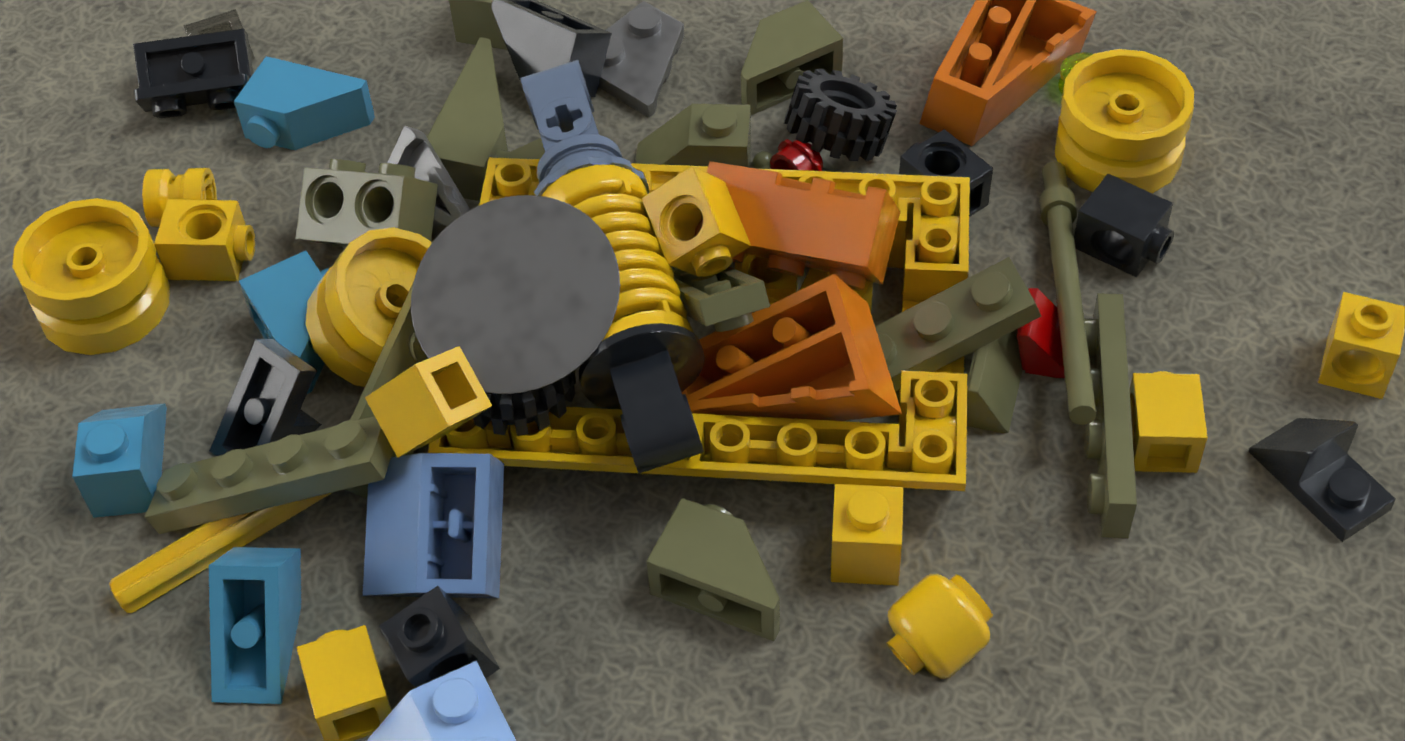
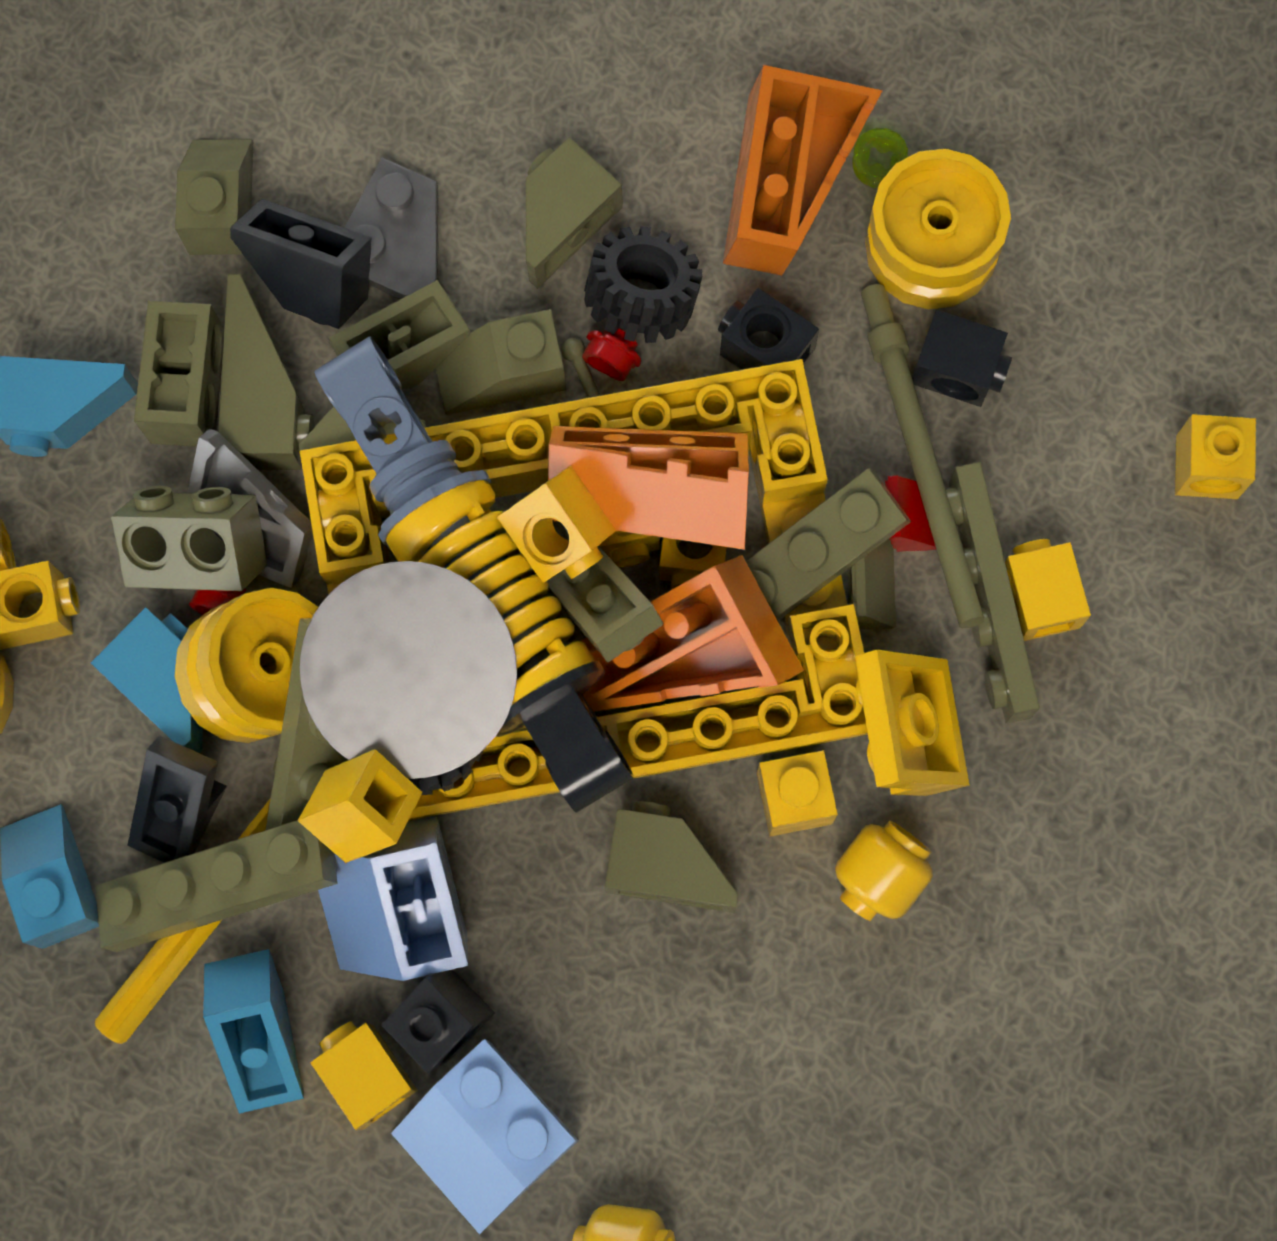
camera: 15 degrees left, 25 degrees up
black slope [1248,418,1396,542] -> none
none -> olive brick [134,301,224,447]
none -> olive slope [329,280,470,390]
none -> yellow plate [855,650,970,796]

